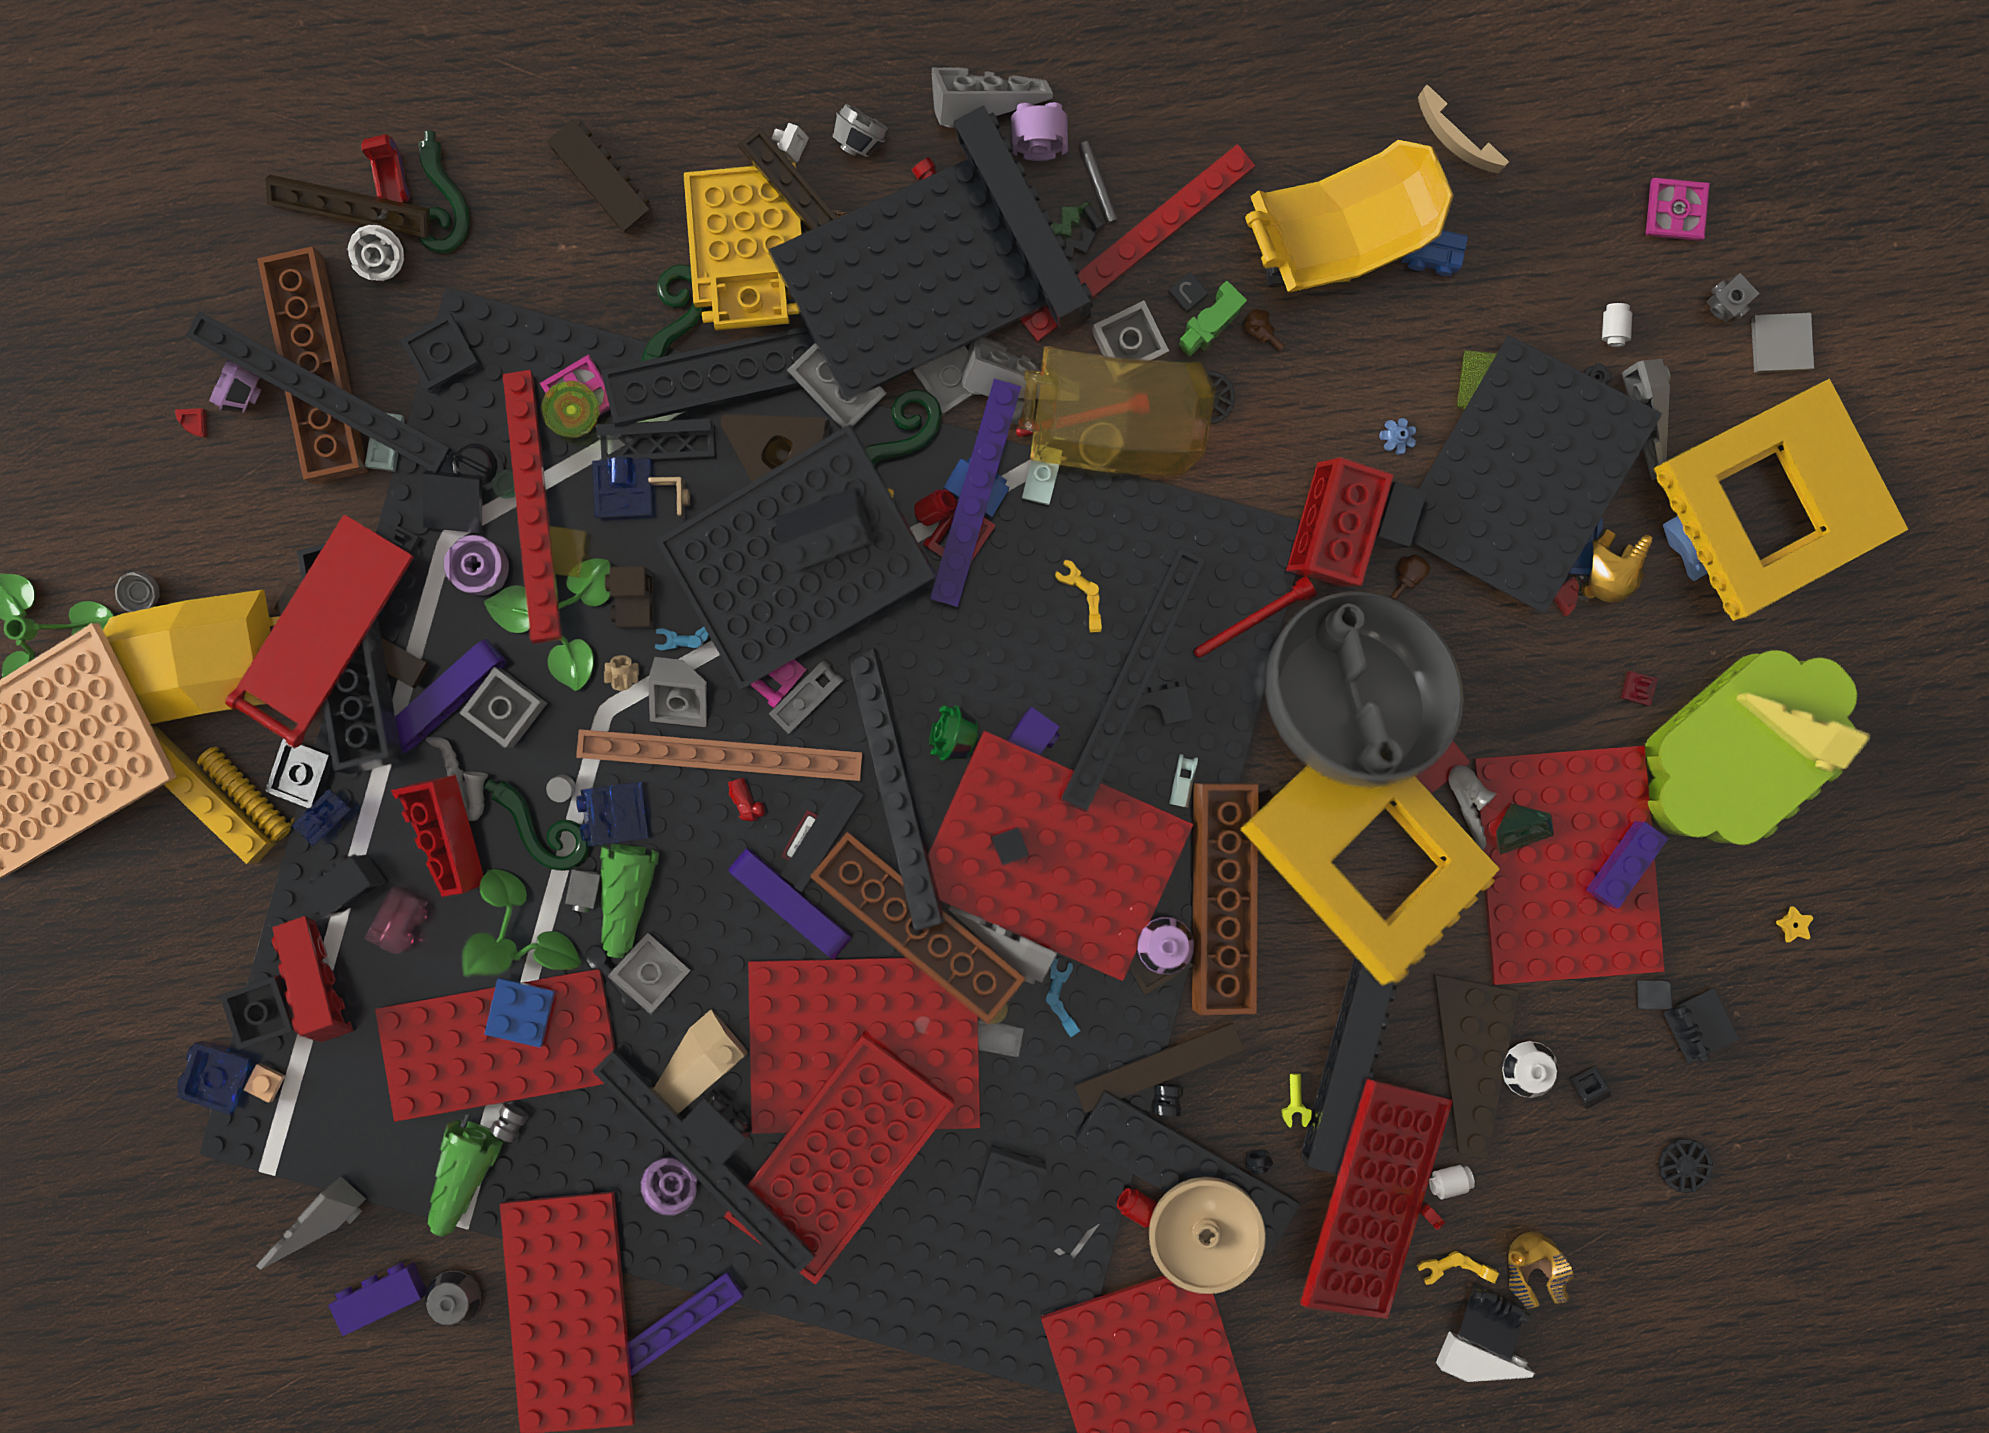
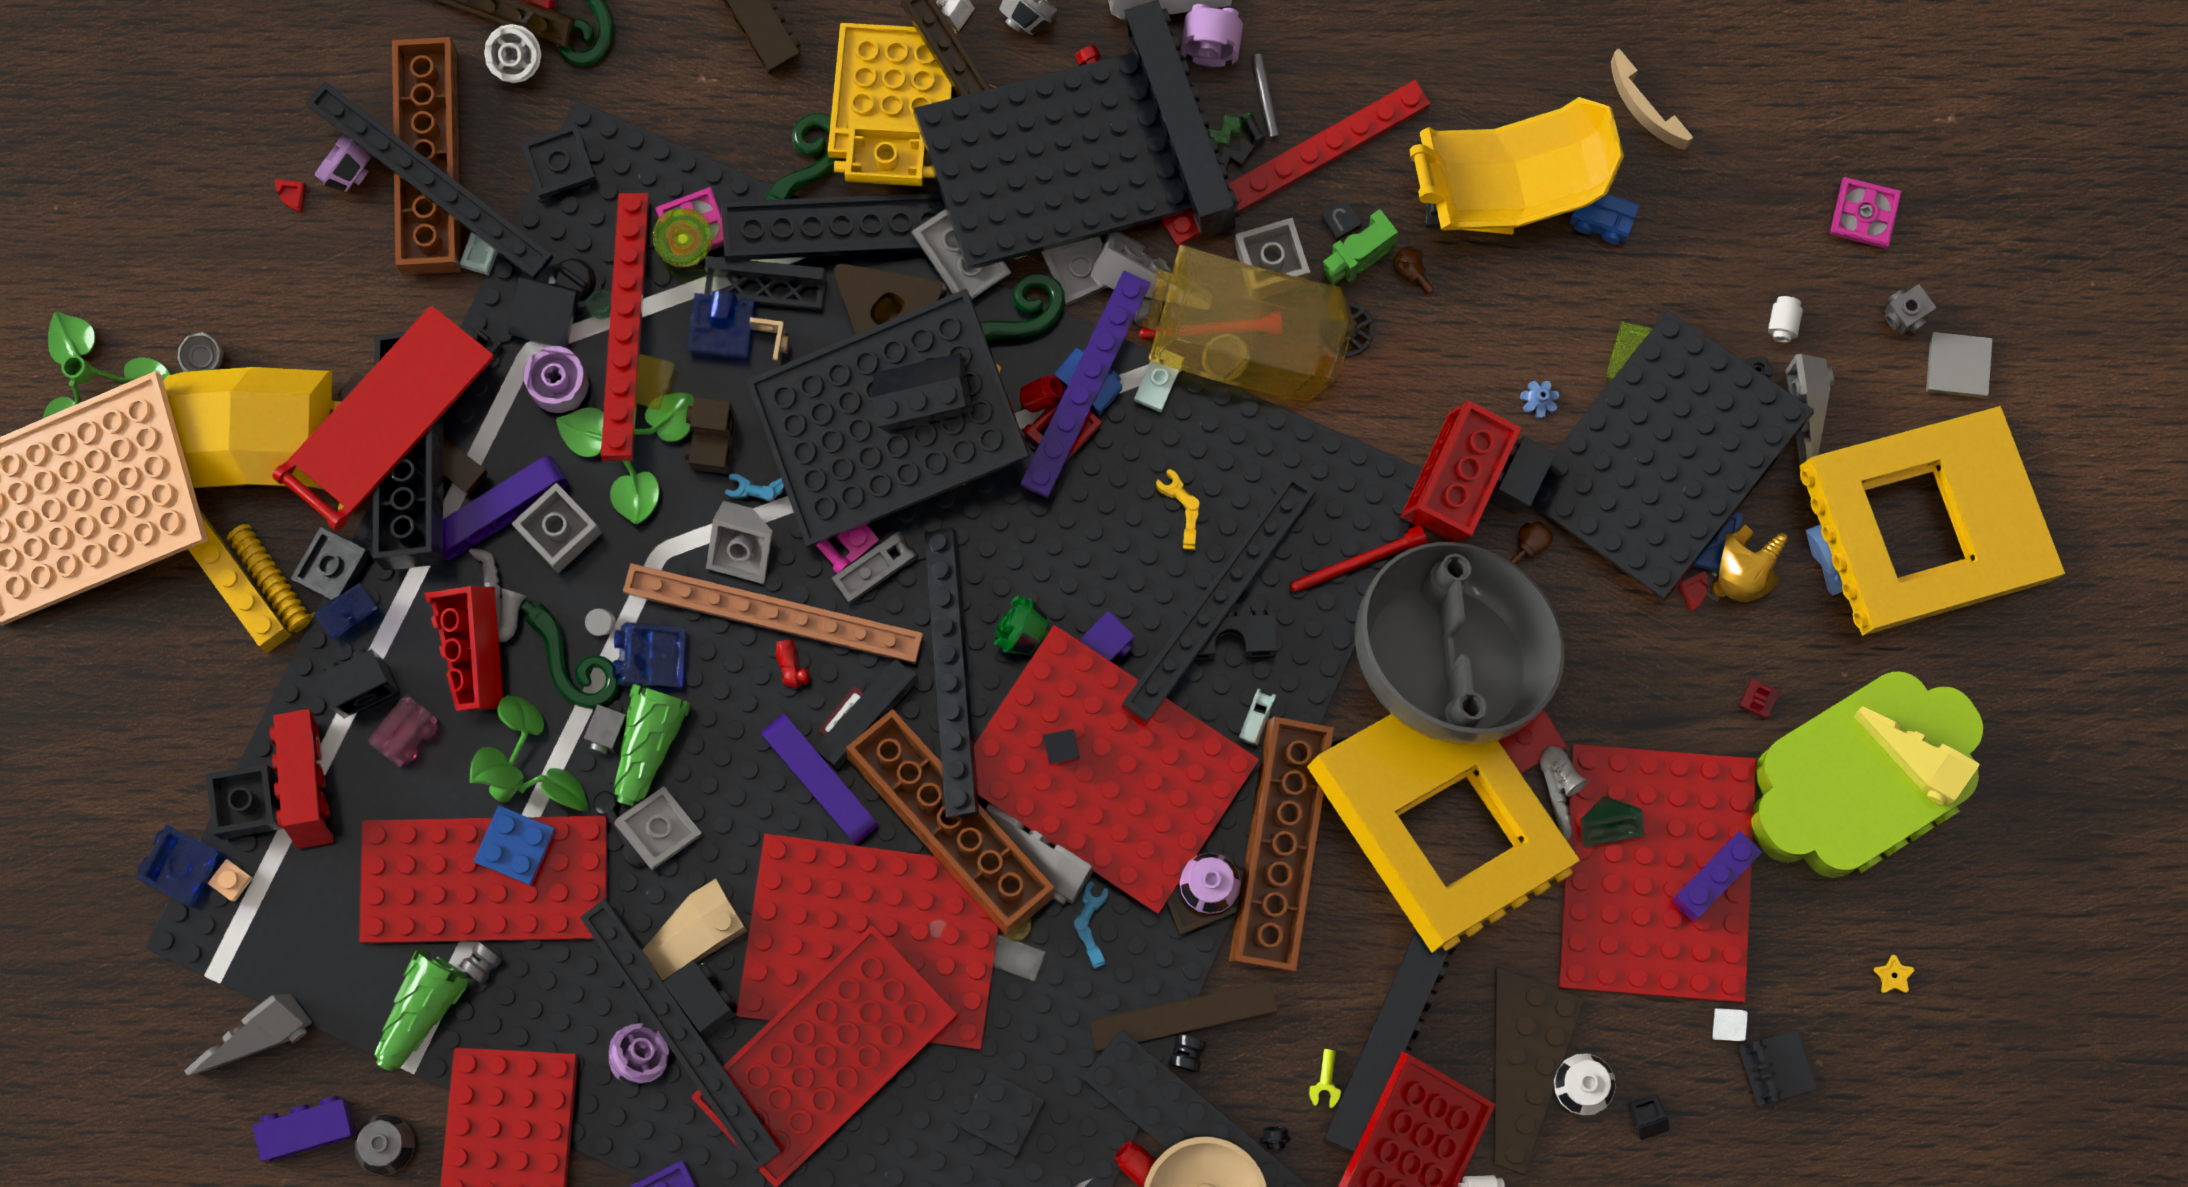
camera: 10 degrees right, 10 degrees down
tan gear [604,655,639,691] -> none

